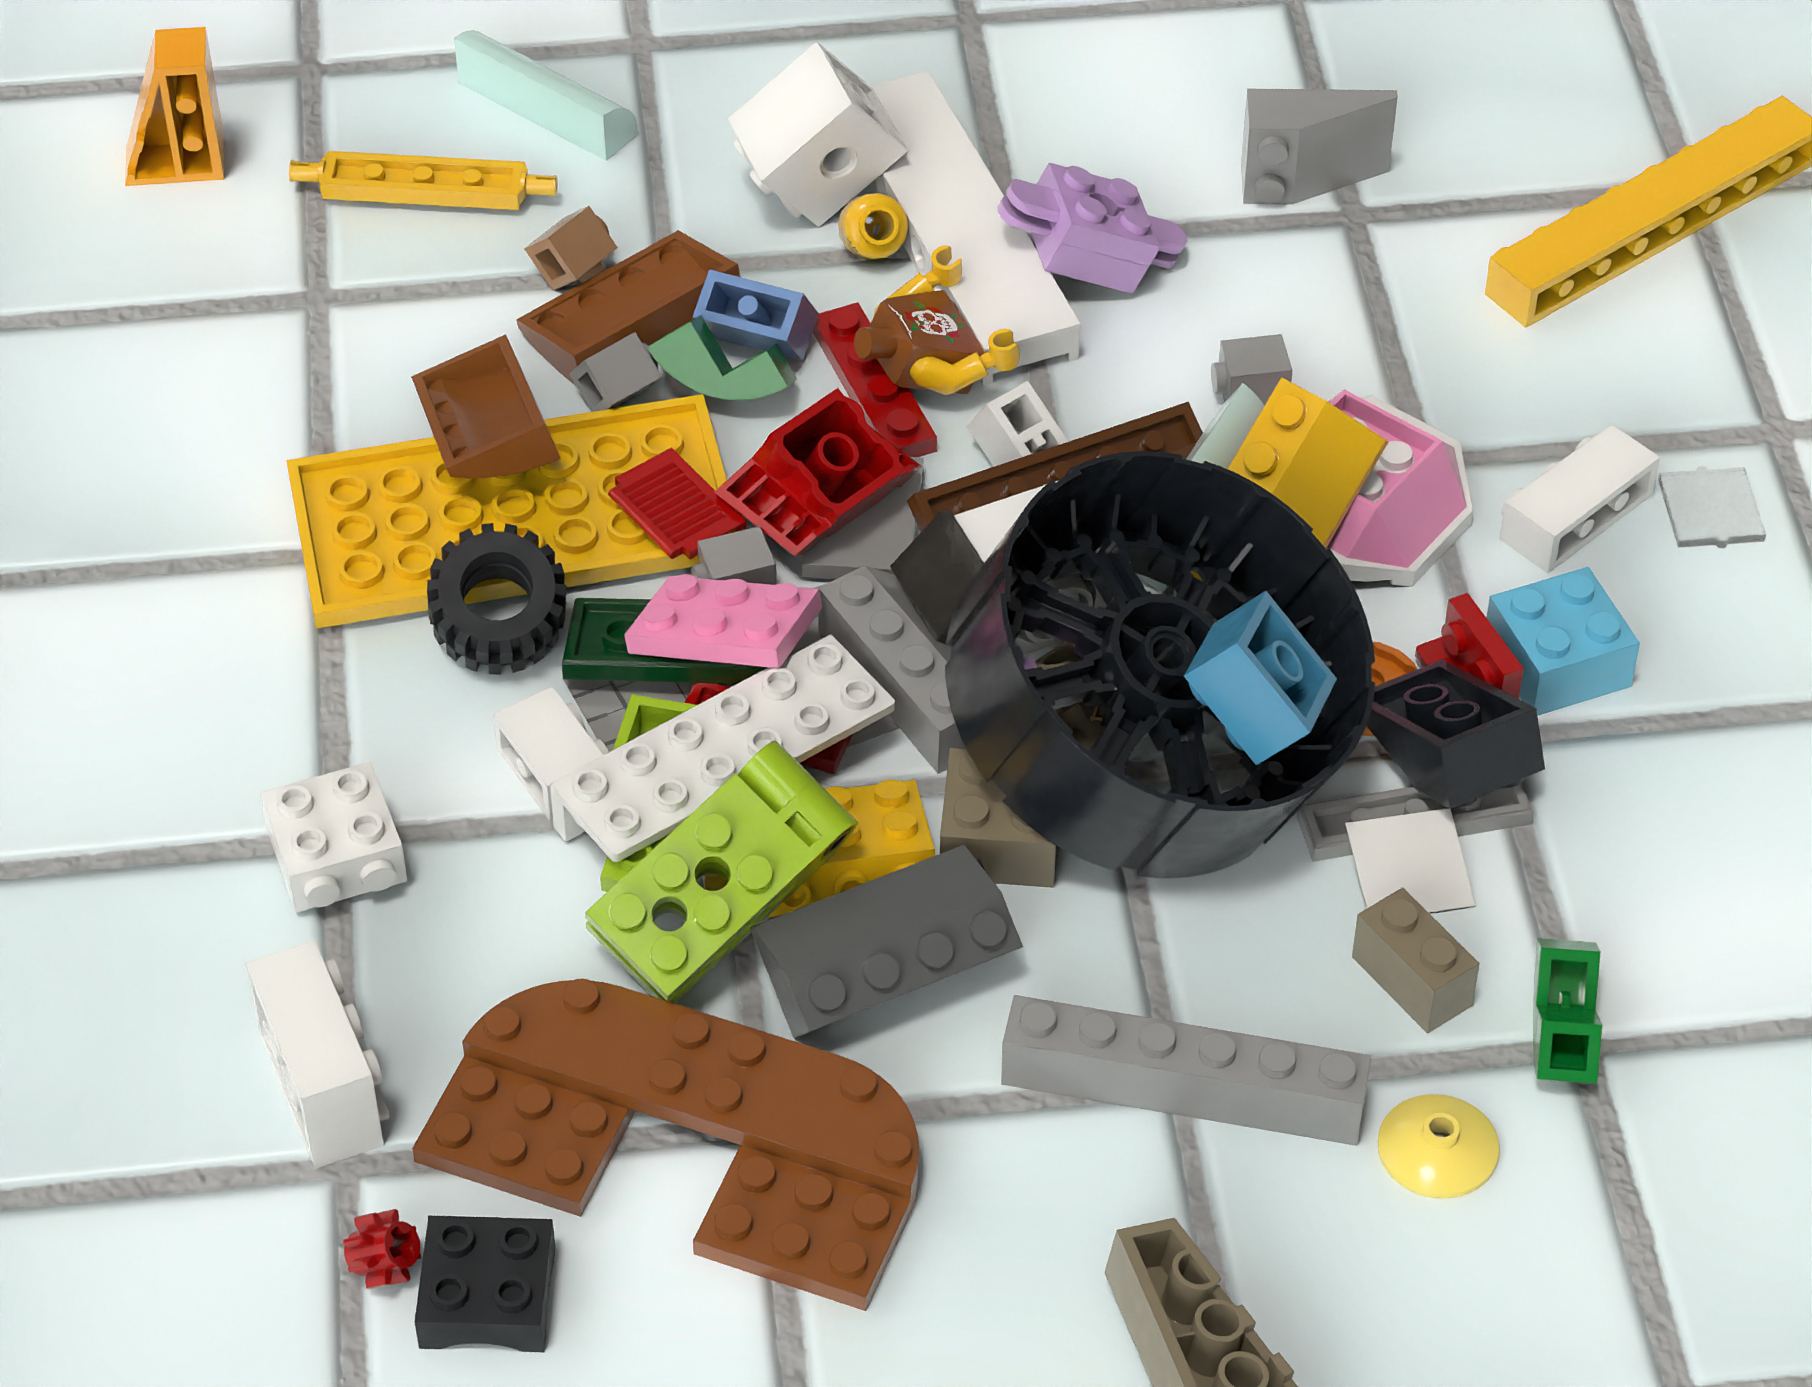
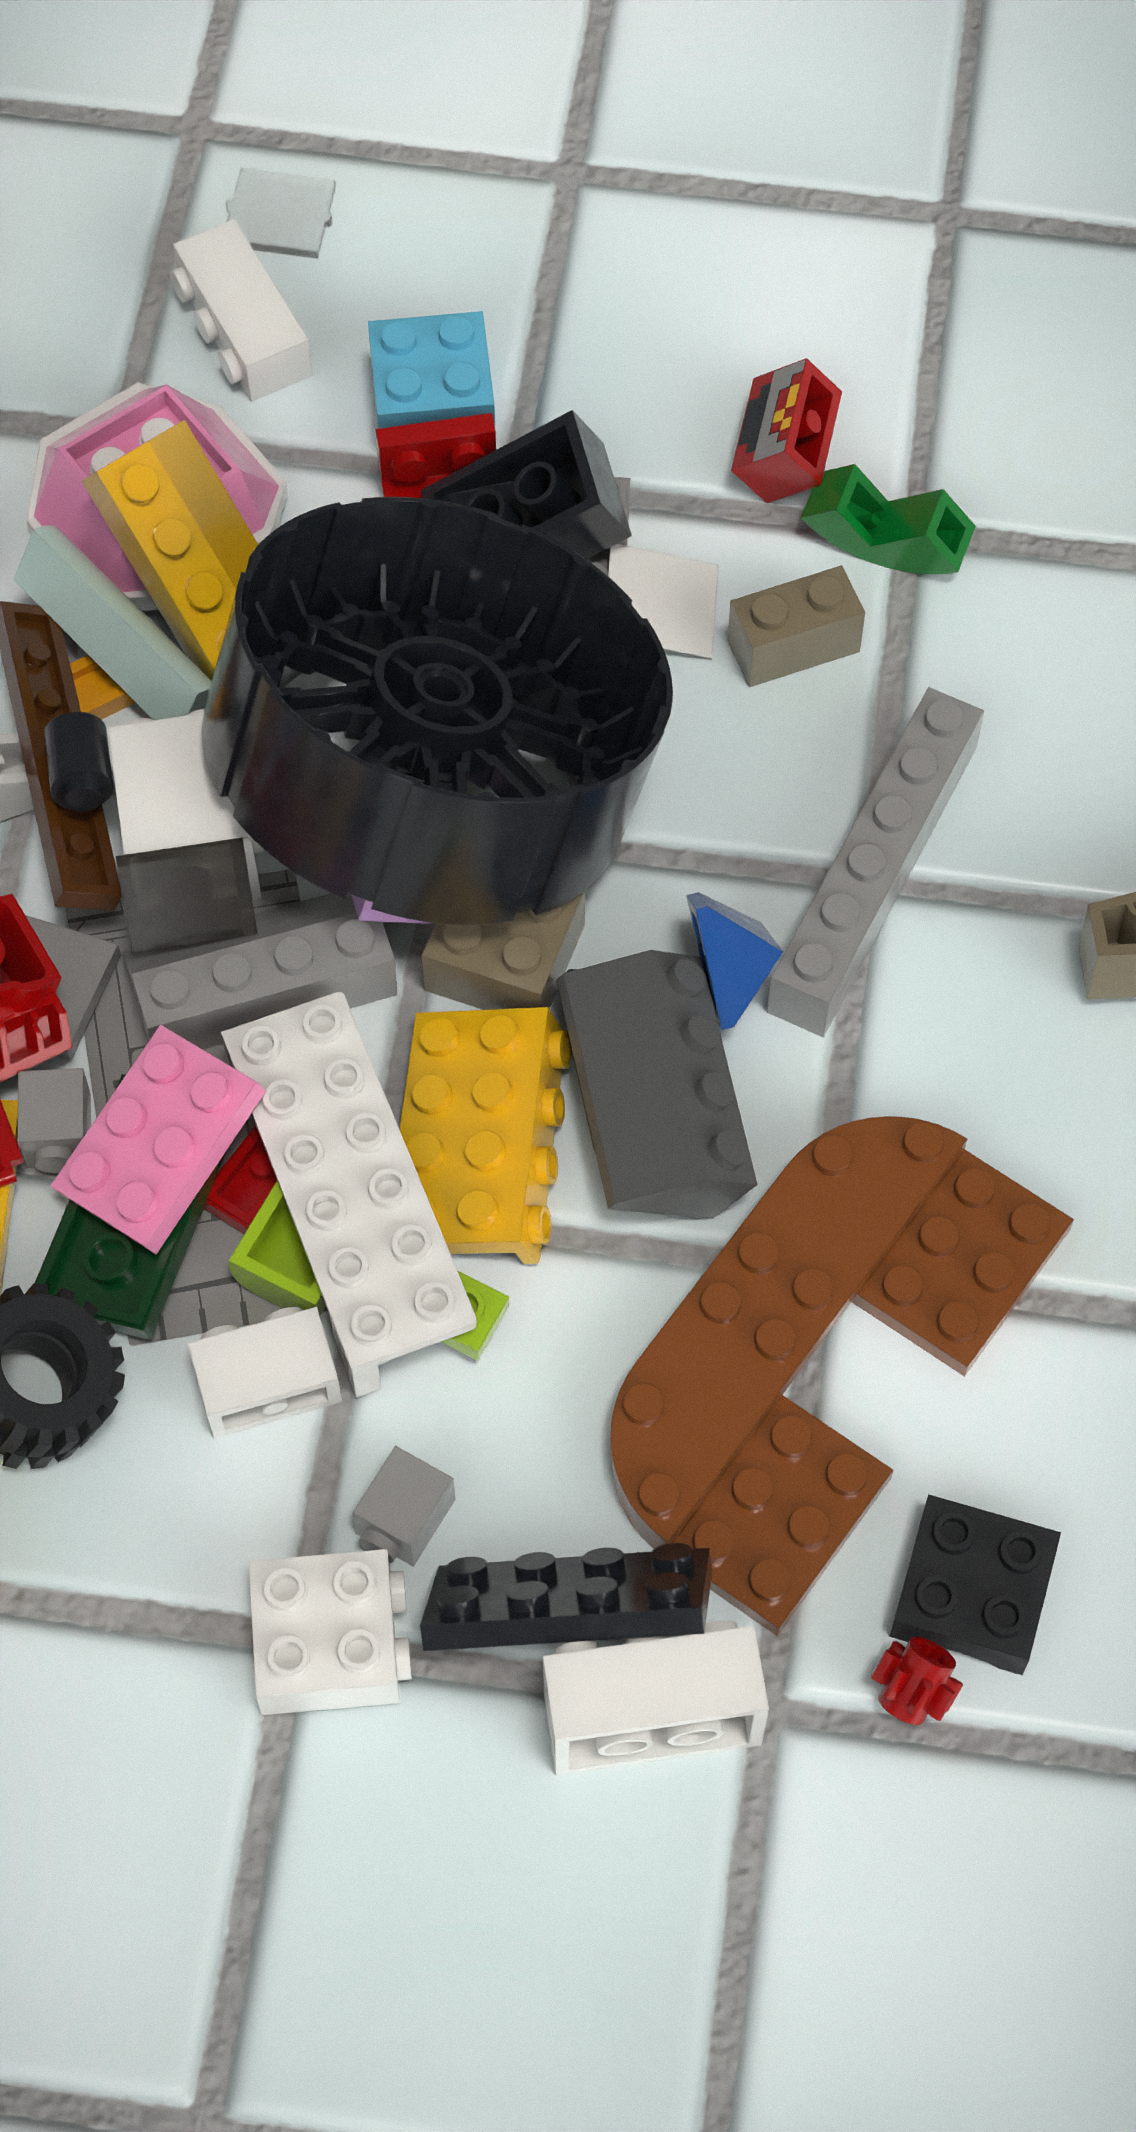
camera: 75 degrees left, 15 degrees up
lime hinge [585,740,858,1004] -> none
dark azure brick [1184,591,1337,765] -> none
light yellow dish [1378,1094,1499,1199] -> none
none -> black brick [44,712,114,812]
none -> light grey brick [352,1445,456,1567]
none -> black plate [420,1543,712,1651]
none -> blue slope [686,892,783,1030]
none -> red brick [731,358,842,503]

